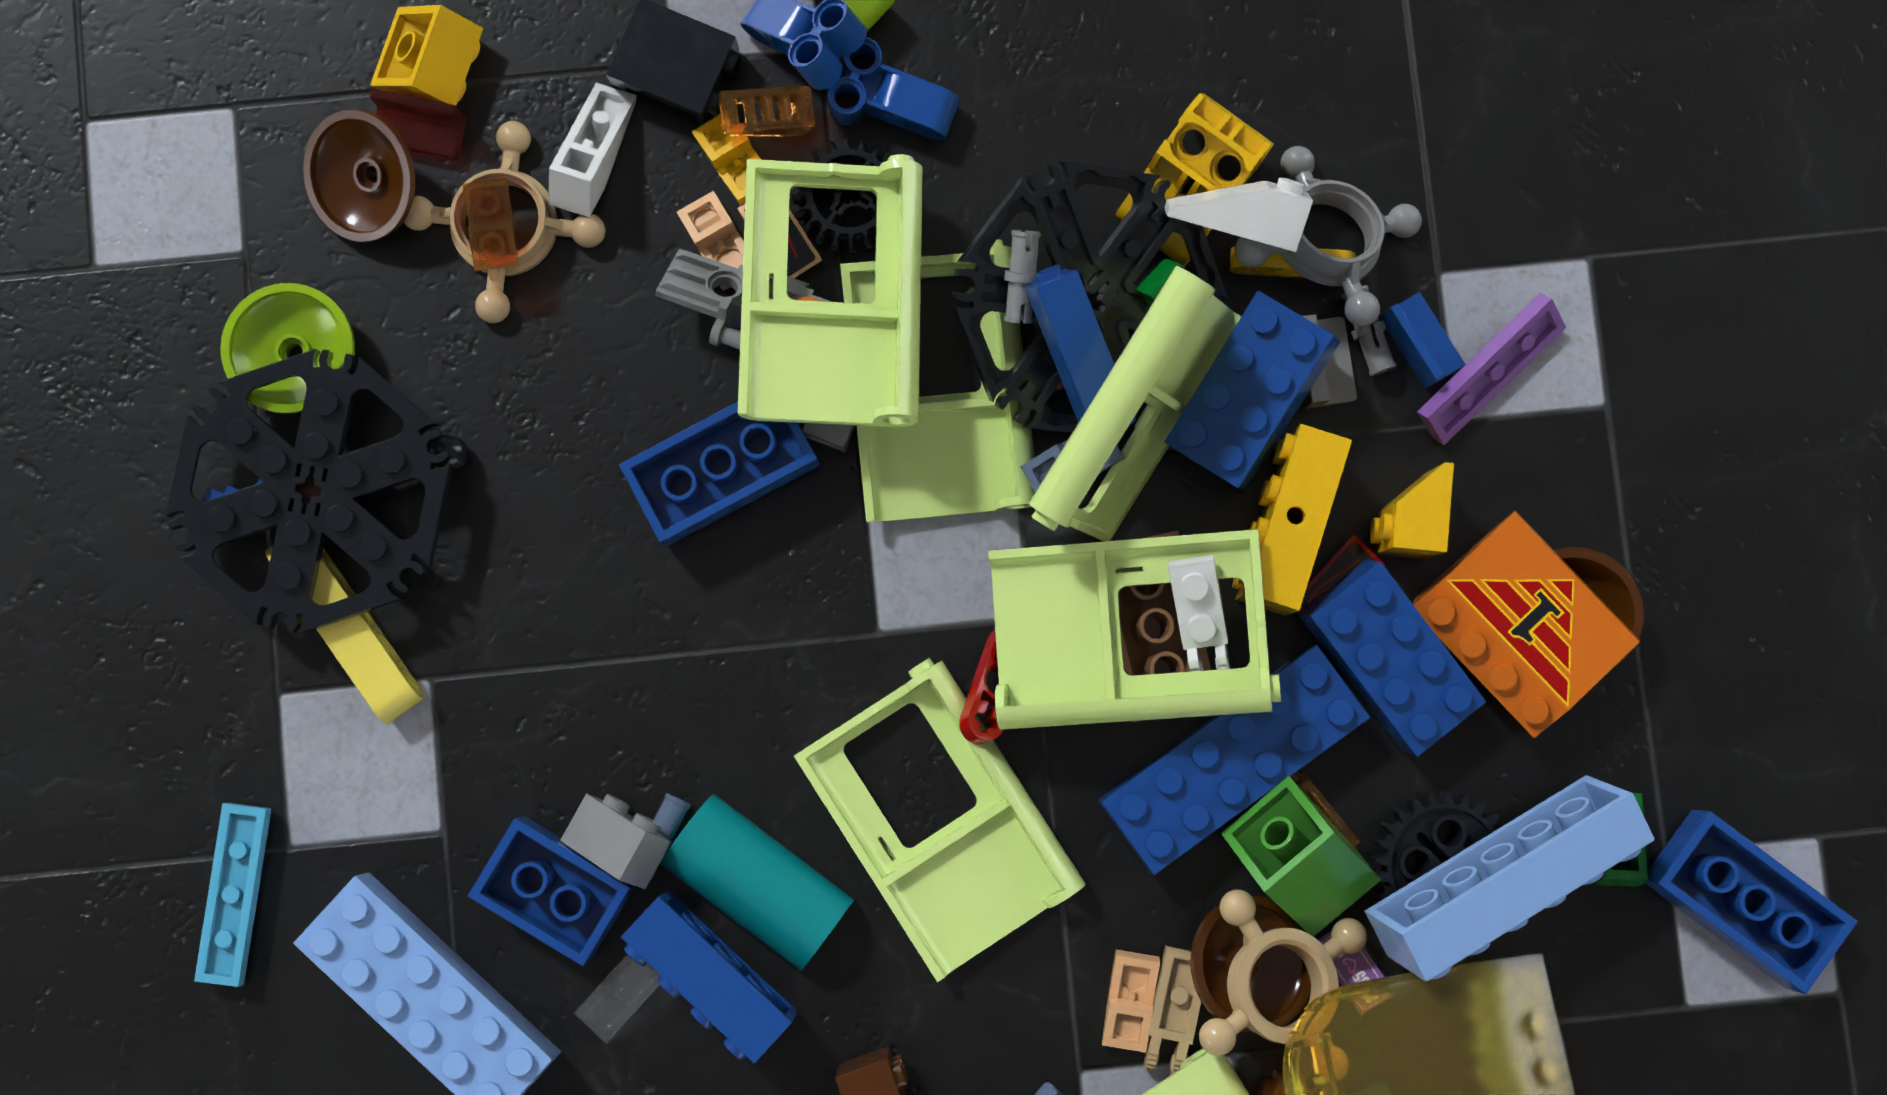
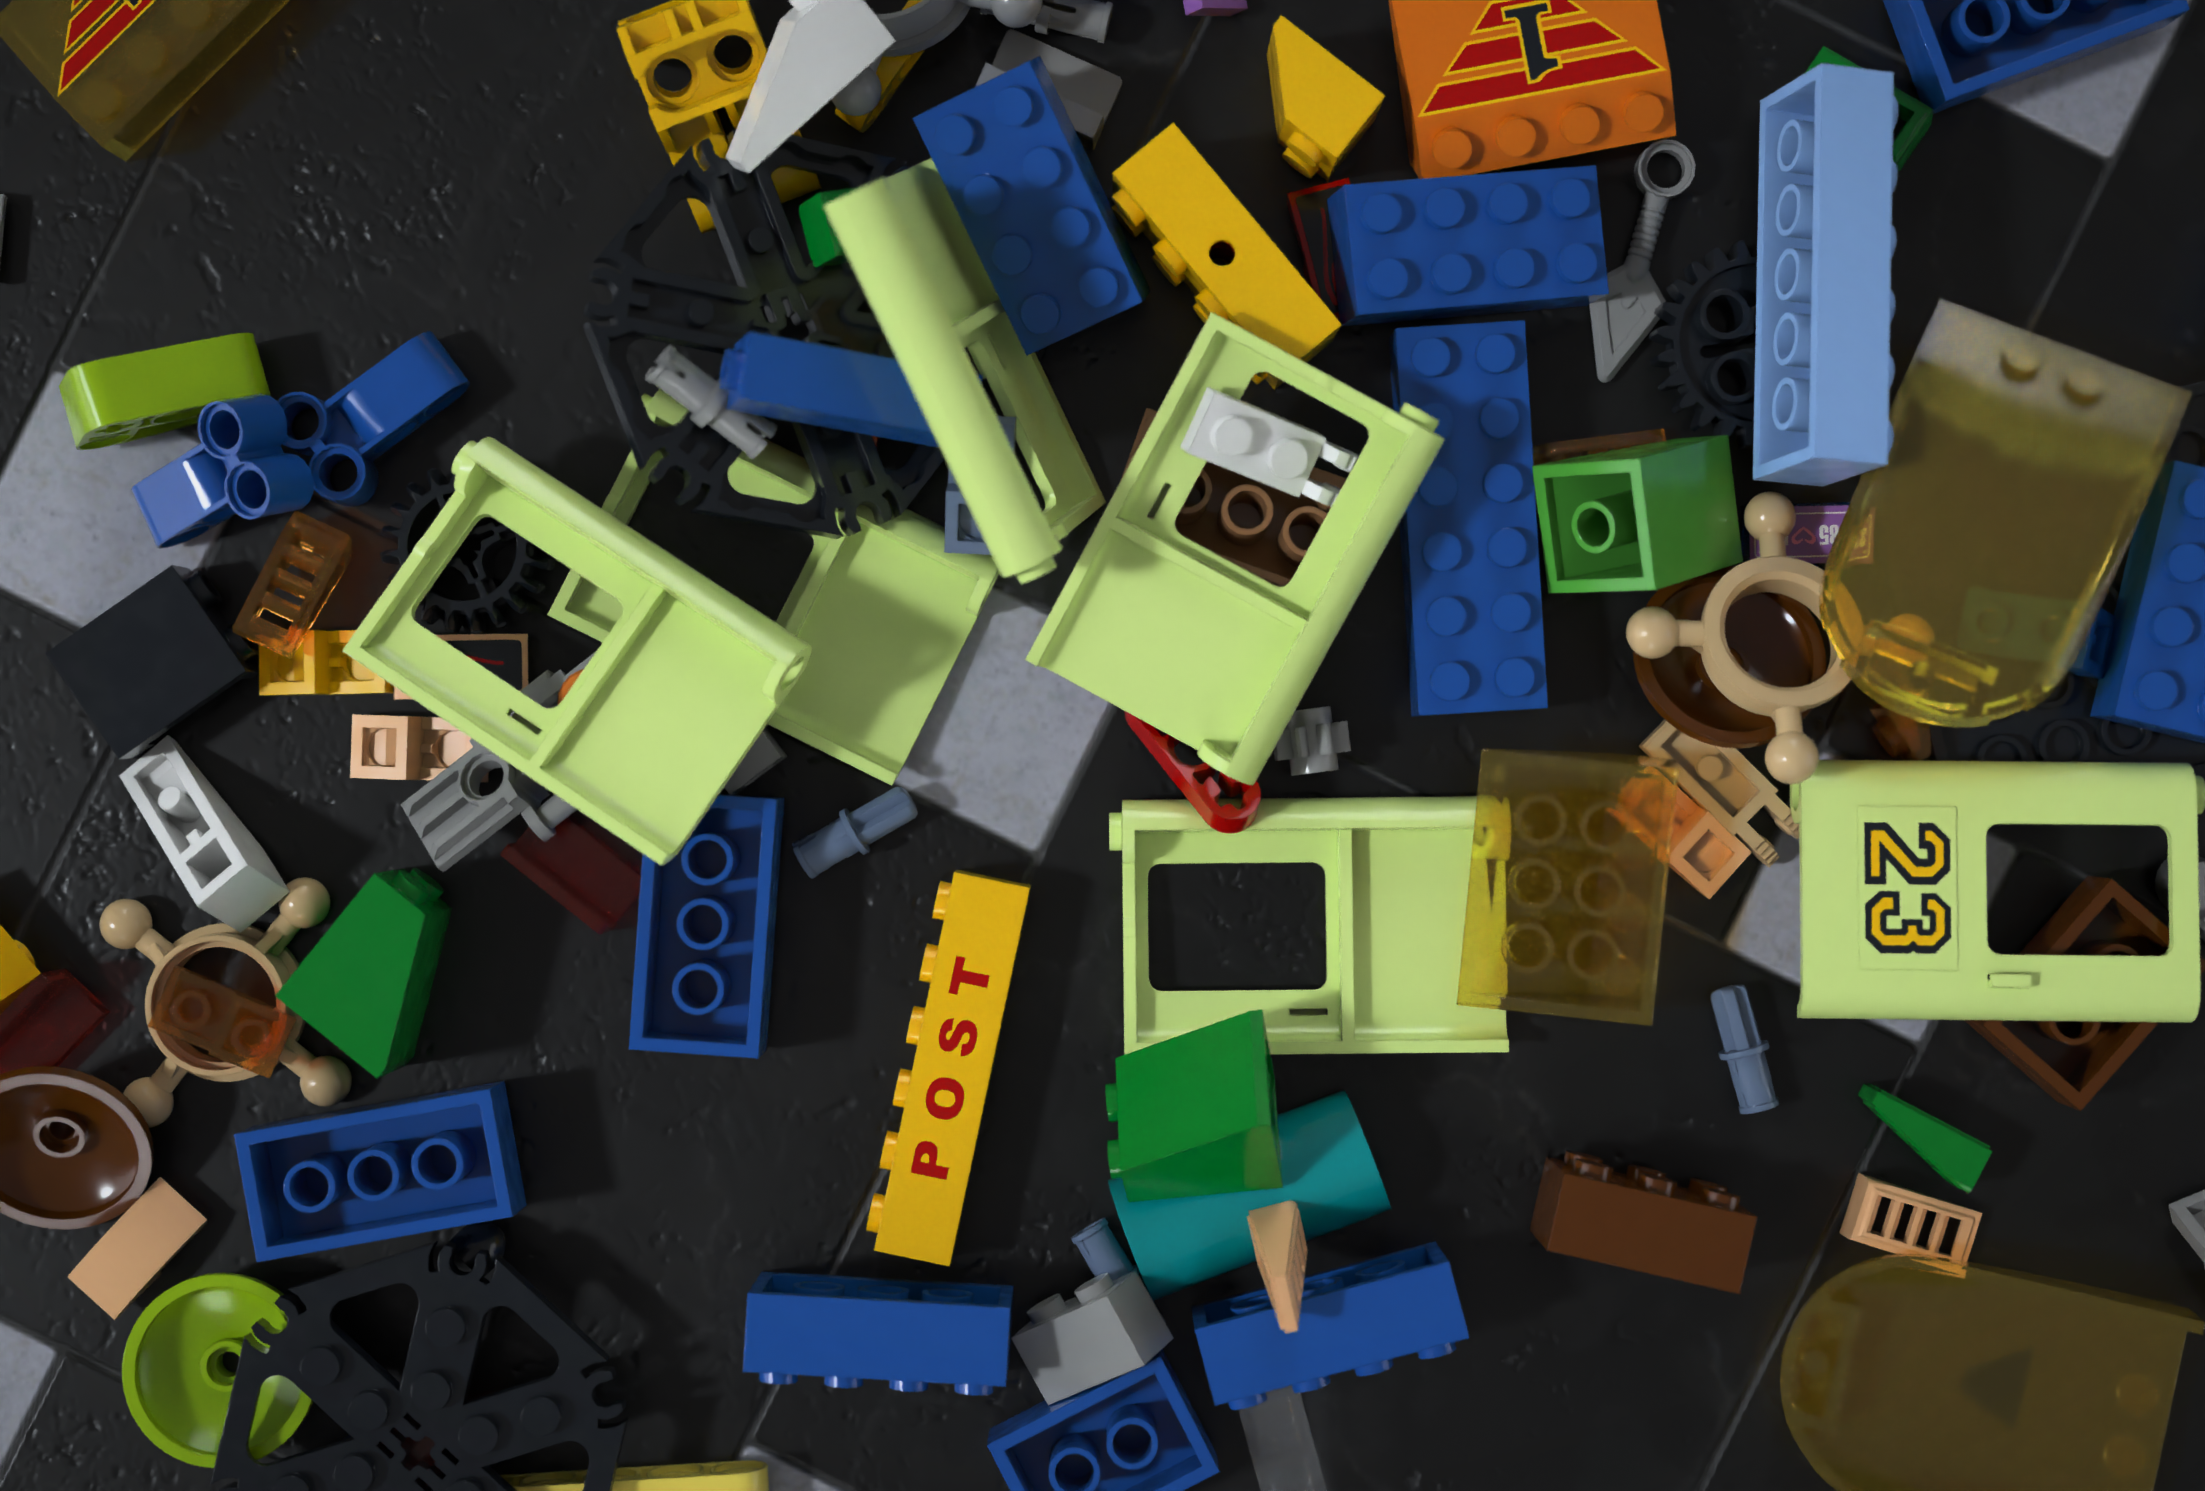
camera: 55 degrees left, 5 degrees up
none -> light nougat slope [67,1177,208,1320]
none -> blue brick [234,1081,527,1262]
none -> green slope [275,868,452,1079]
none -> clear red panel [500,816,641,935]
none -> blue brick [743,1272,1014,1396]
none -> sand blue axle [792,787,918,879]
none -> yellow brick [866,870,1031,1267]
none -> green slope [1105,1010,1283,1202]
none -> light nougat slope [1246,1200,1308,1334]
none -> light grey gear [1274,706,1351,776]
none -> clear yellow slope [1457,748,1679,1026]
none -> light grey piece [1589,139,1696,383]

